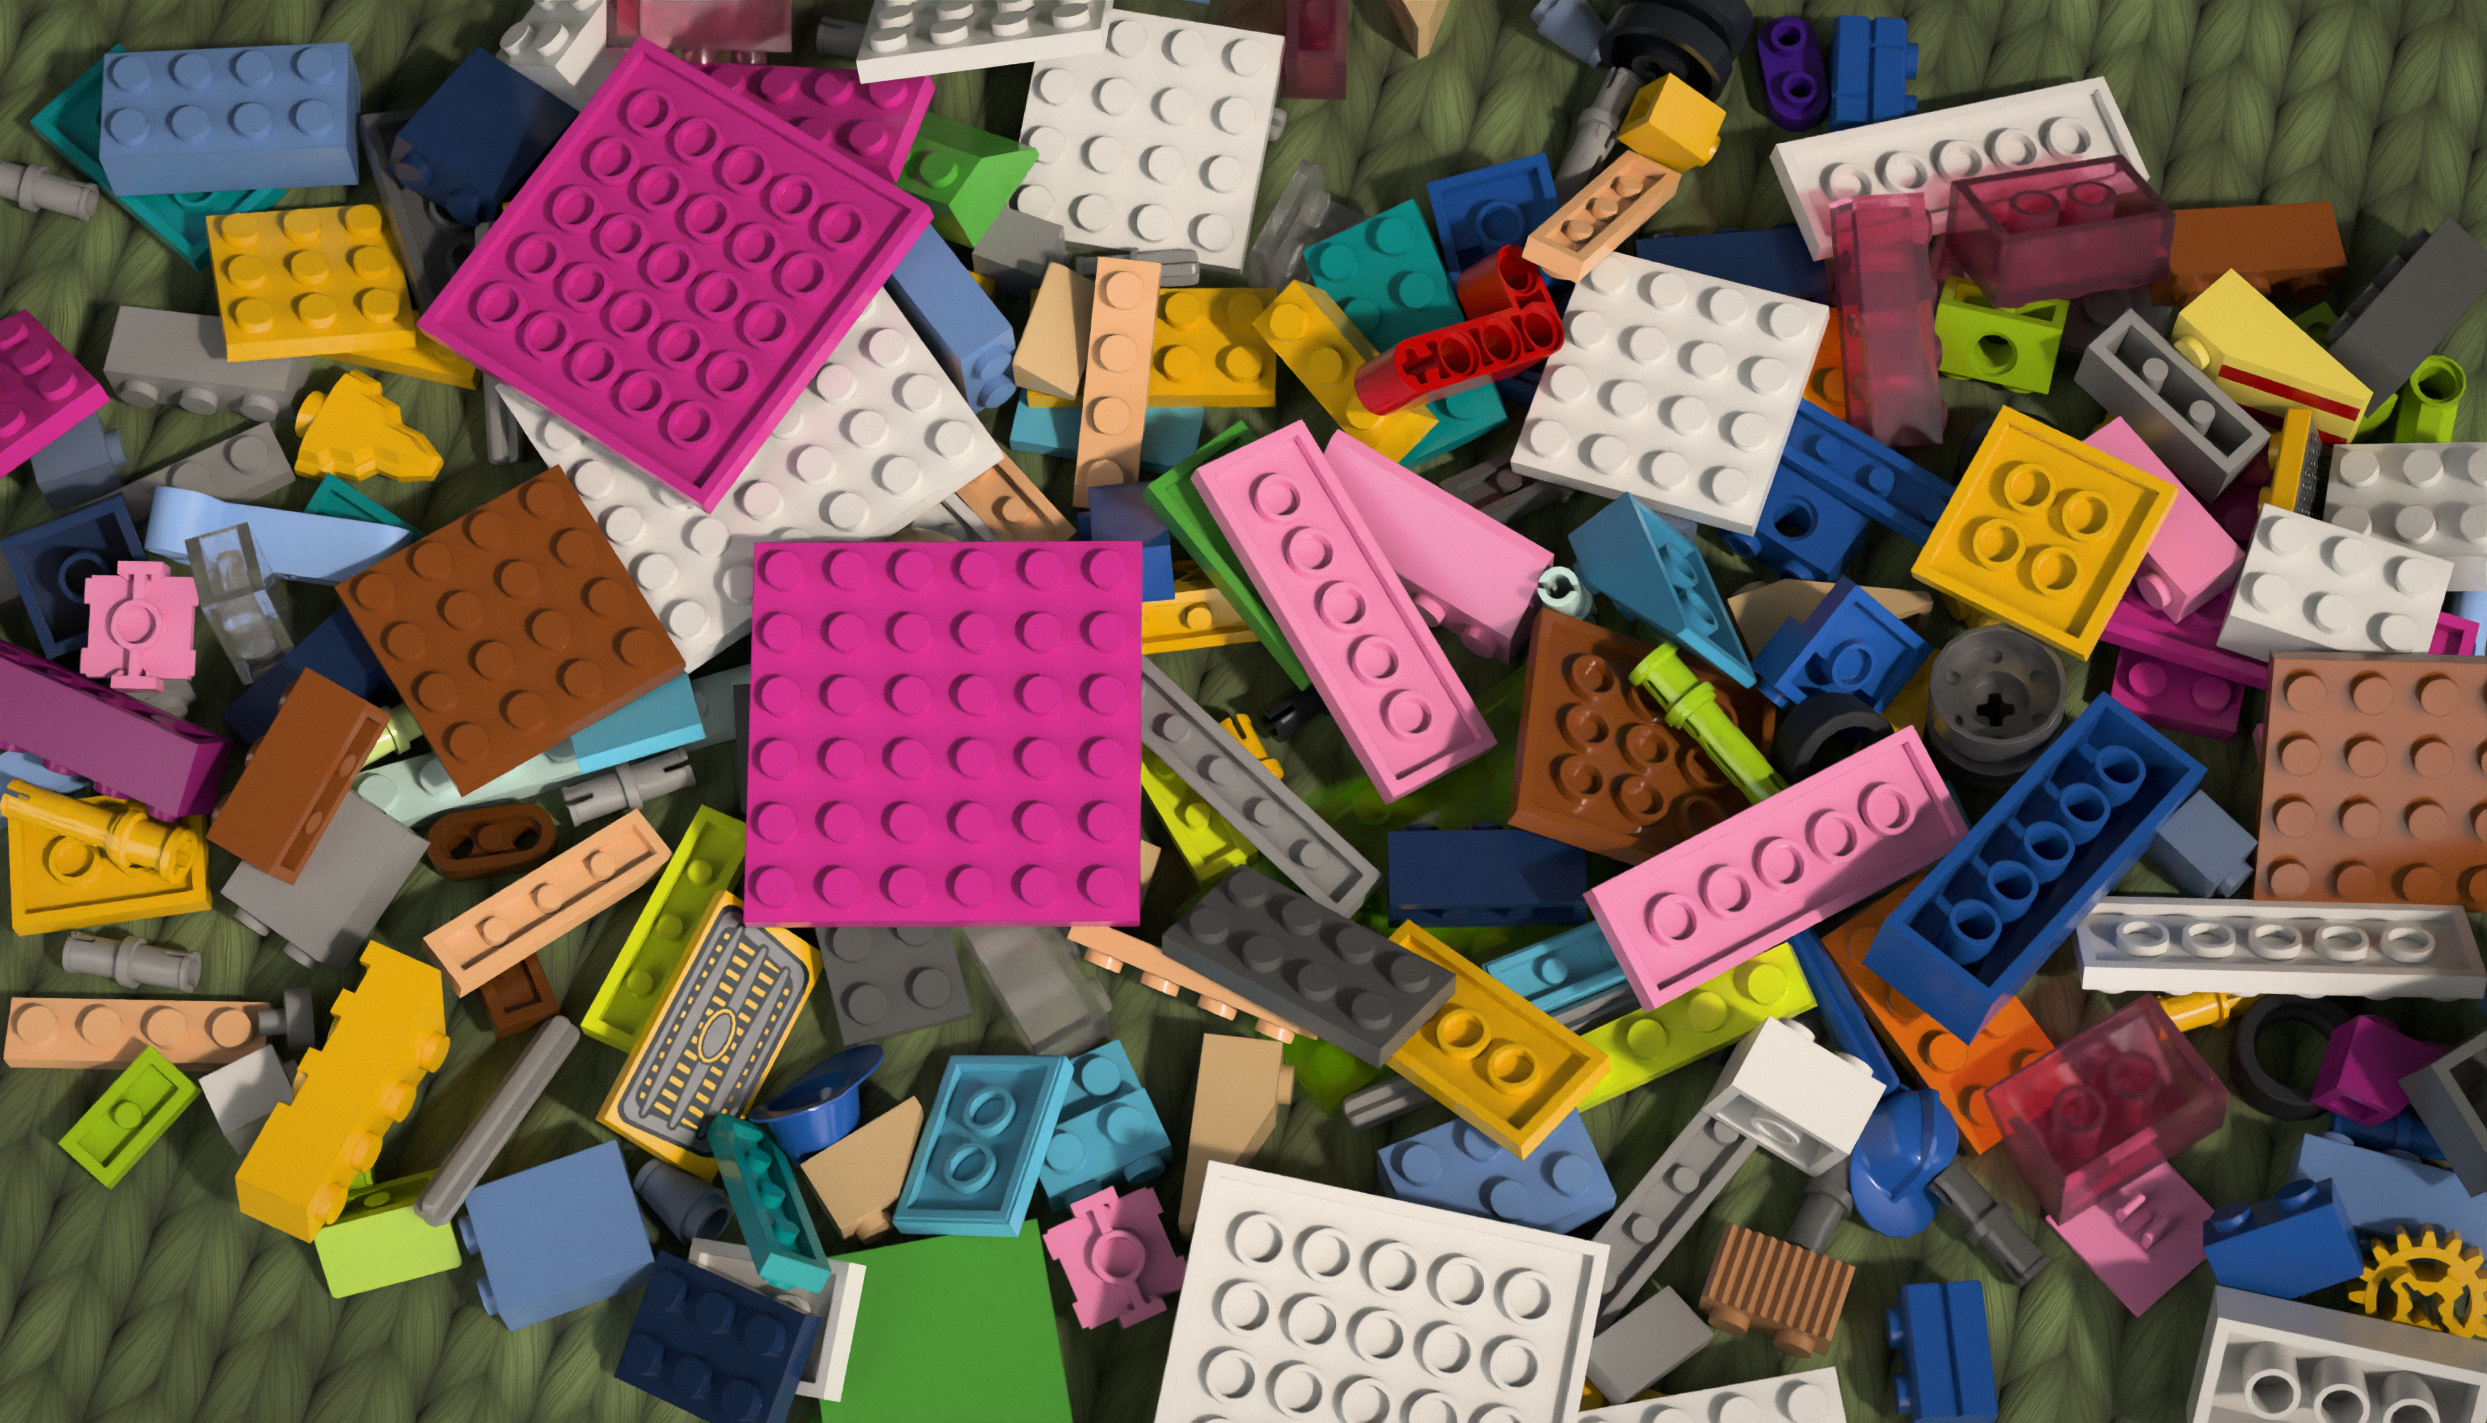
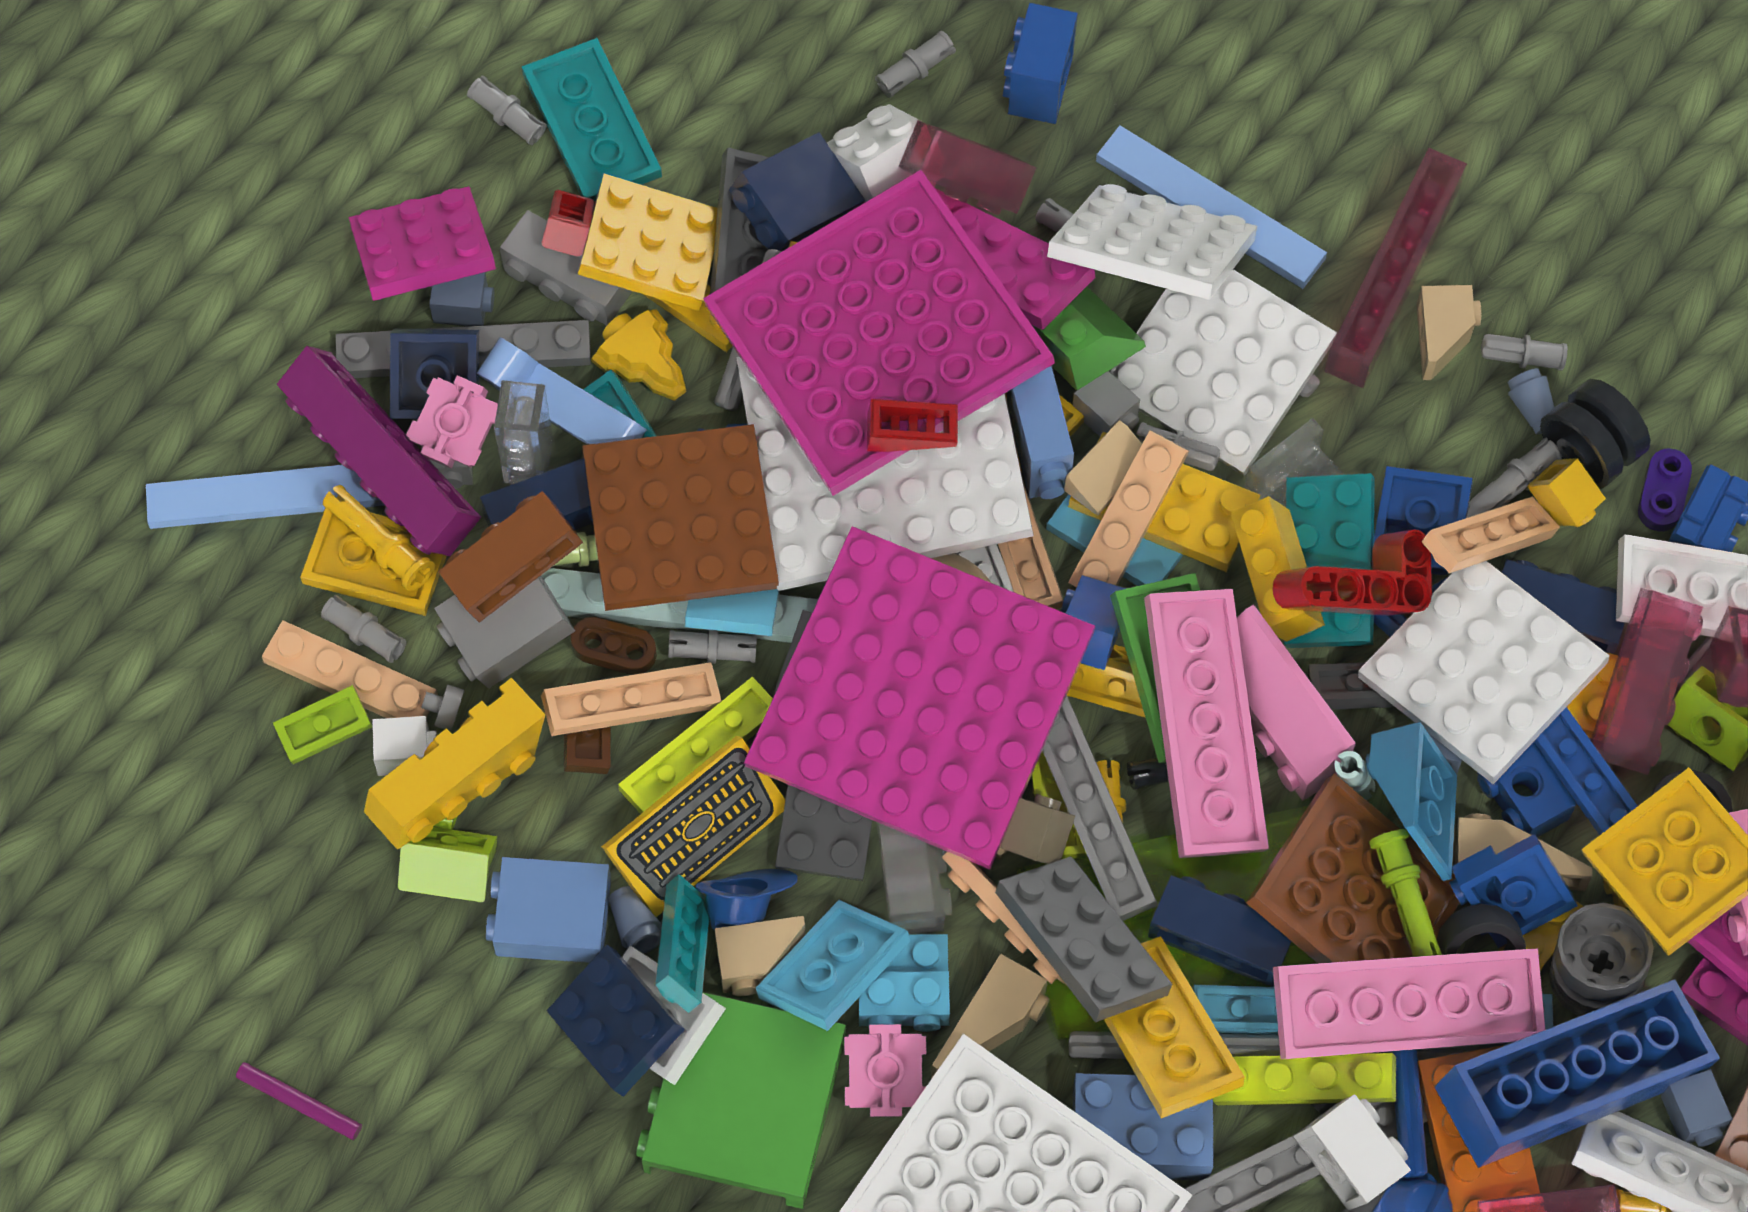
camera: 20 degrees right, 0 degrees up
medium blue brick [99,42,361,196] -> none
light grey axle [414,1015,580,1228] -> none
none -> slope [542,189,595,257]
none -> red slope [867,399,958,452]
none -> dark tan brick [1000,794,1075,864]

